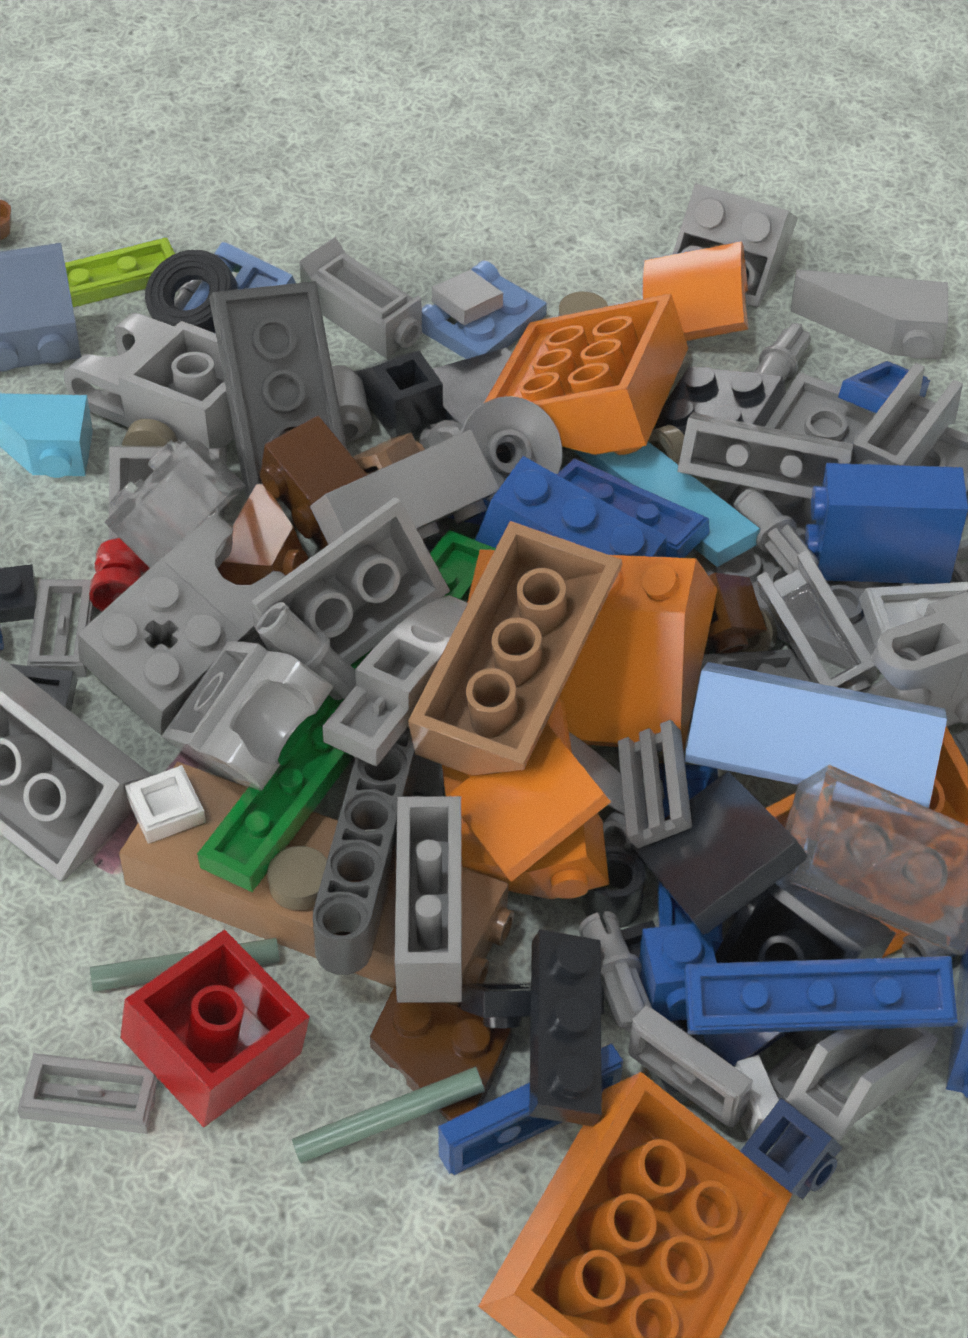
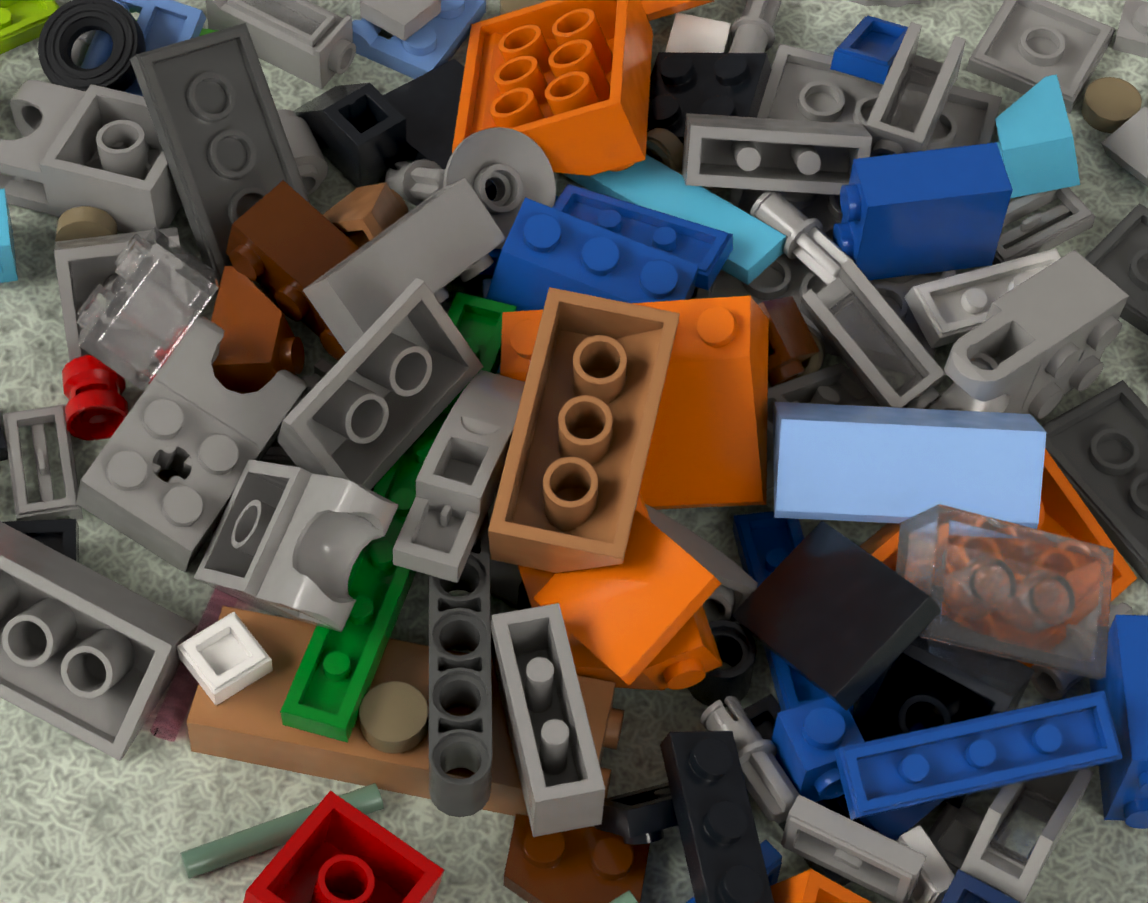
camera: 15 degrees left, 5 degrees up
light grey axle [257,602,356,700] -> none
light grey tile [618,720,692,848] -> none
none -> white tile [665,13,731,53]

